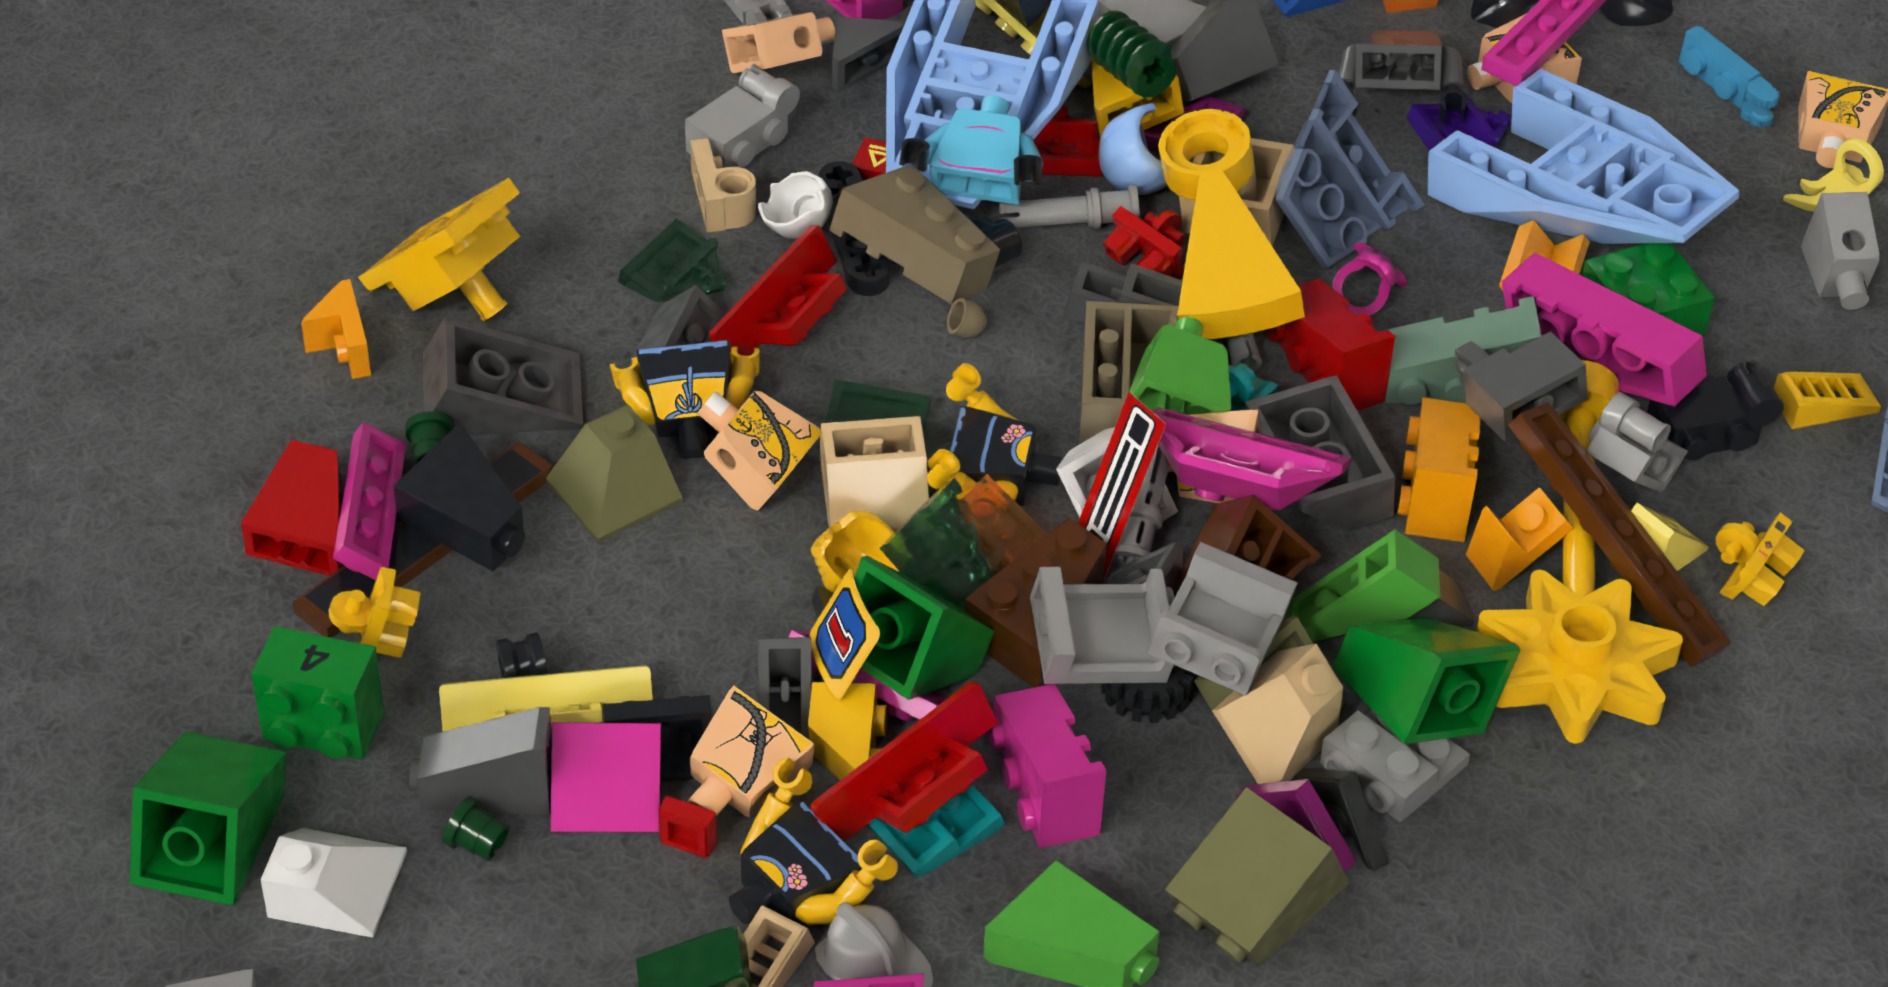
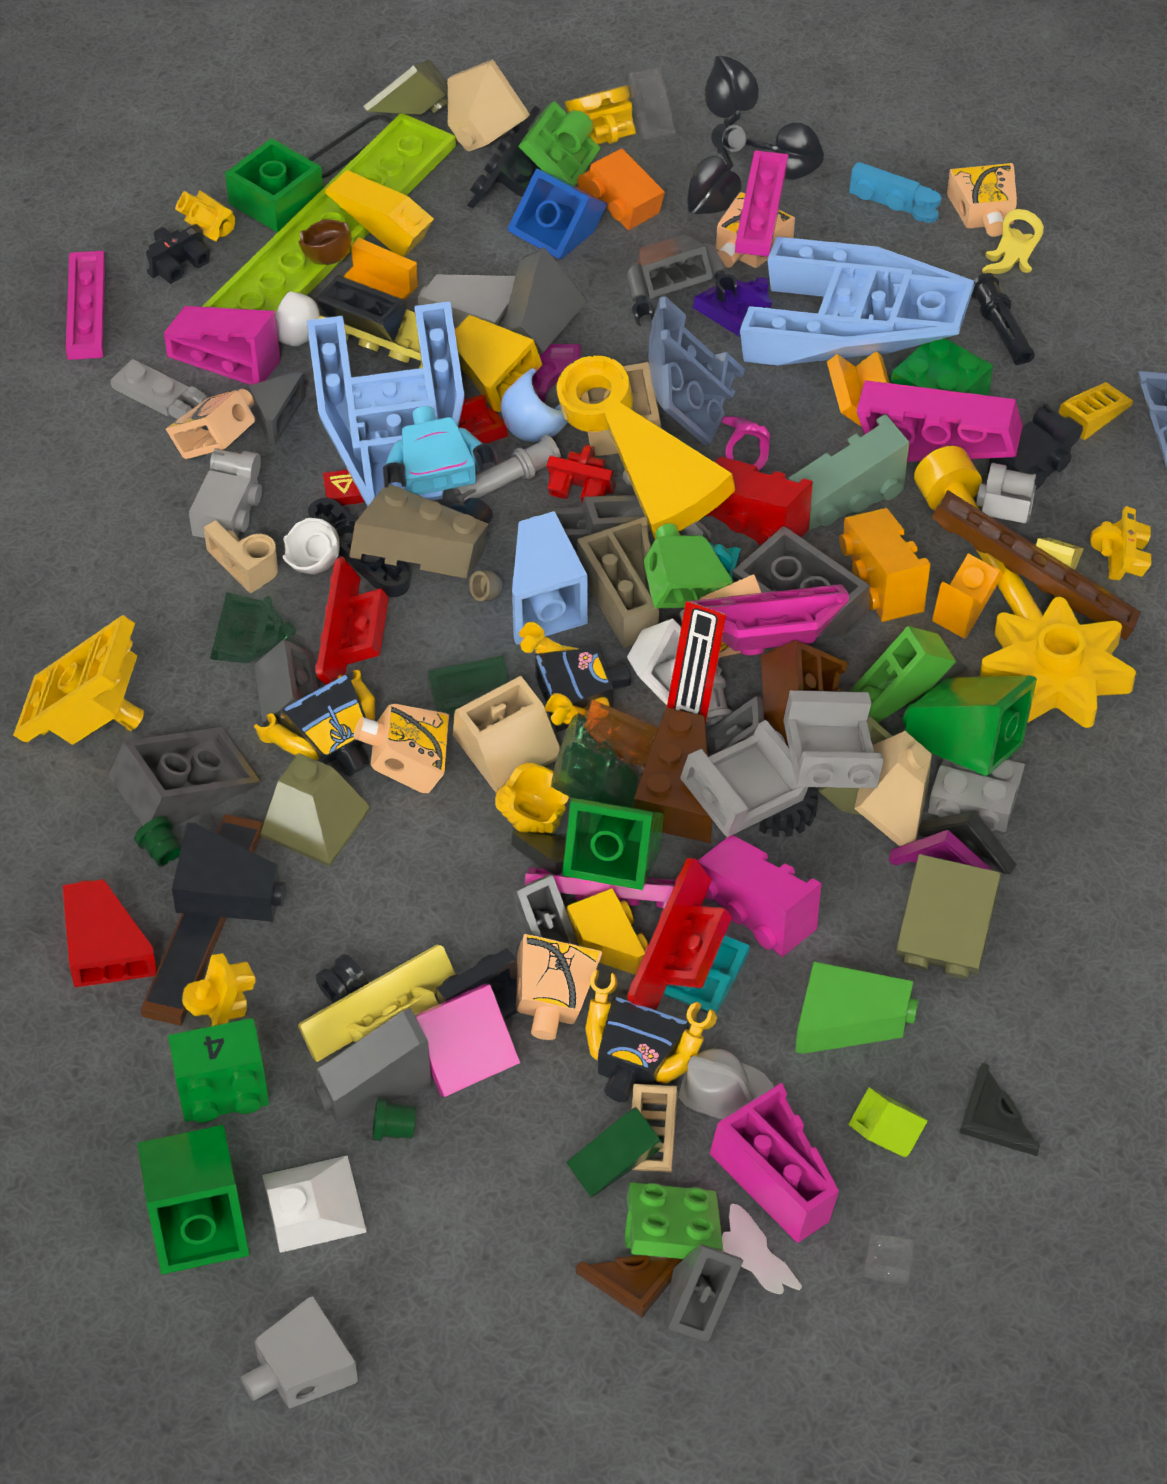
camera: 25 degrees left, 5 degrees up
light orange slope [301,279,371,379] -> none
dark pink plate [333,422,406,580] -> none
red tile [658,795,717,858] -> none
sticker [809,569,880,699] -> none
dark green piece [1087,10,1176,98] -> none
dark grey hinge [1455,331,1587,443] -> none
light grey torso [1801,192,1880,310] -> none
none -> light blue slope [512,511,588,645]
none -> black pin [971,273,1035,365]

